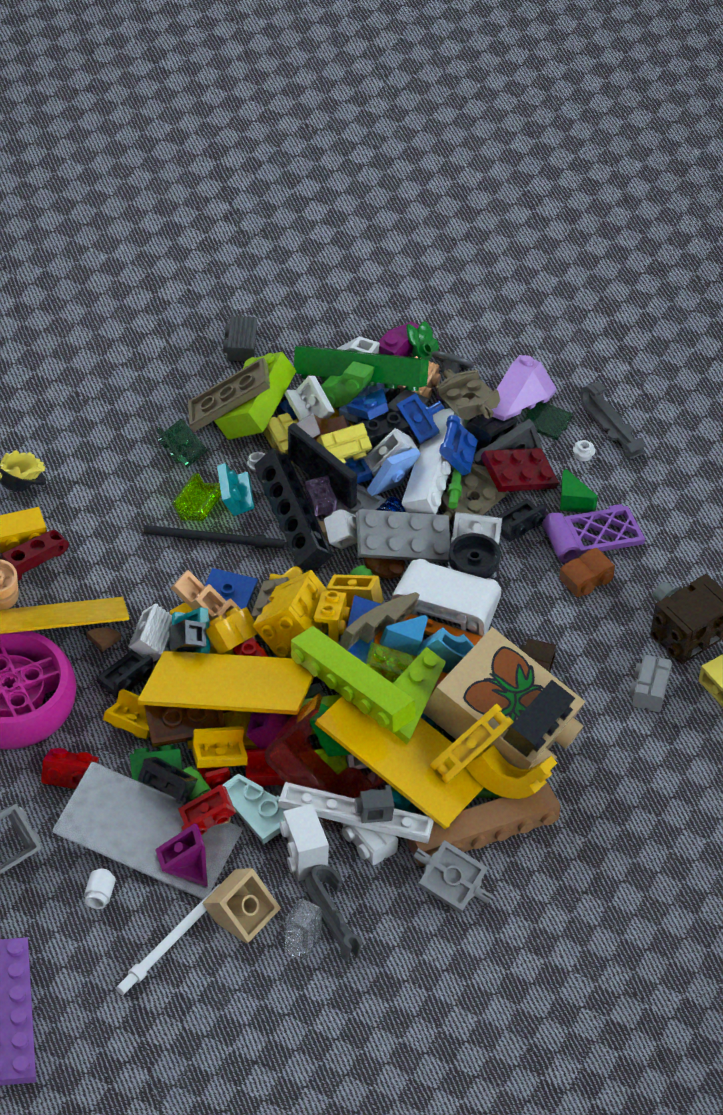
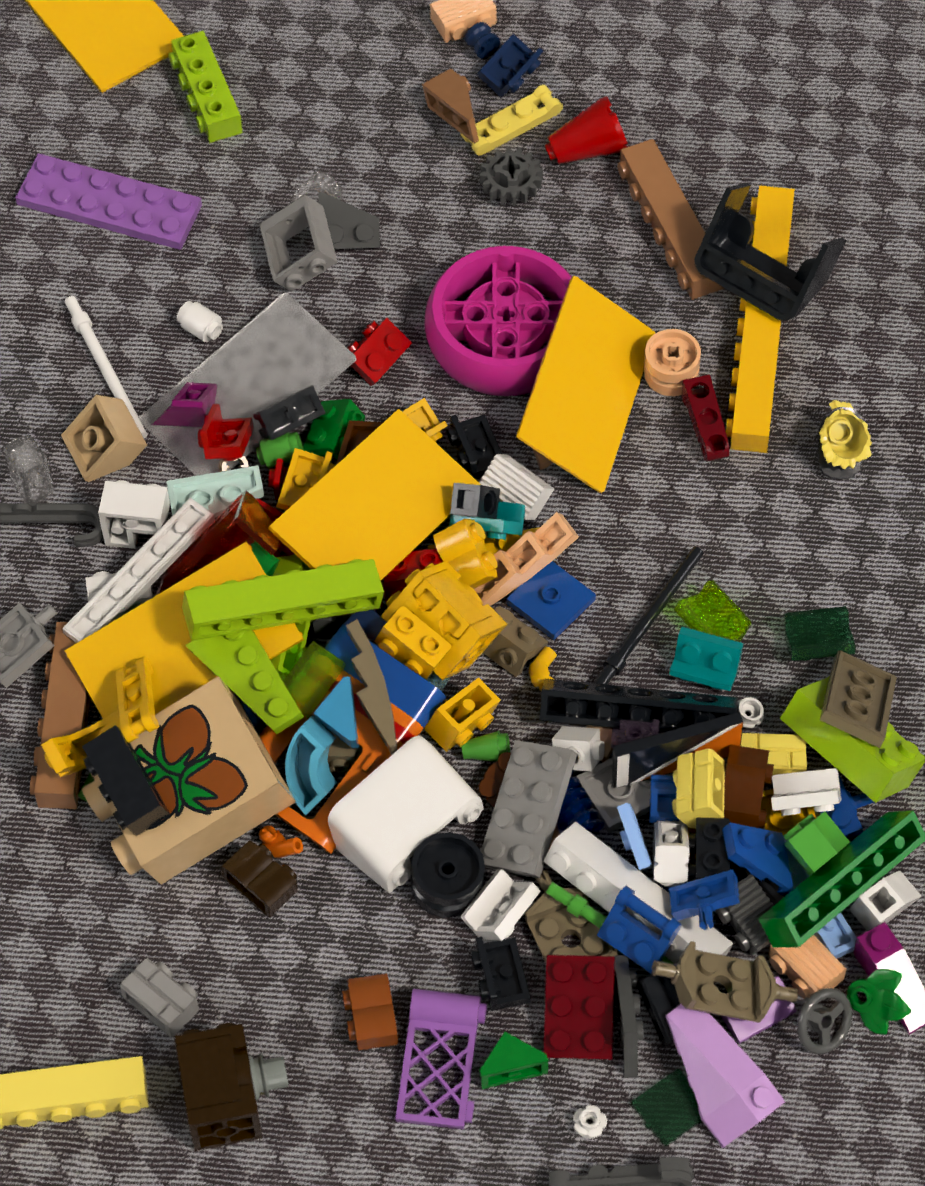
camera: 120 degrees right, 10 degrees up
dark grey brick [354,785,394,823] -> none

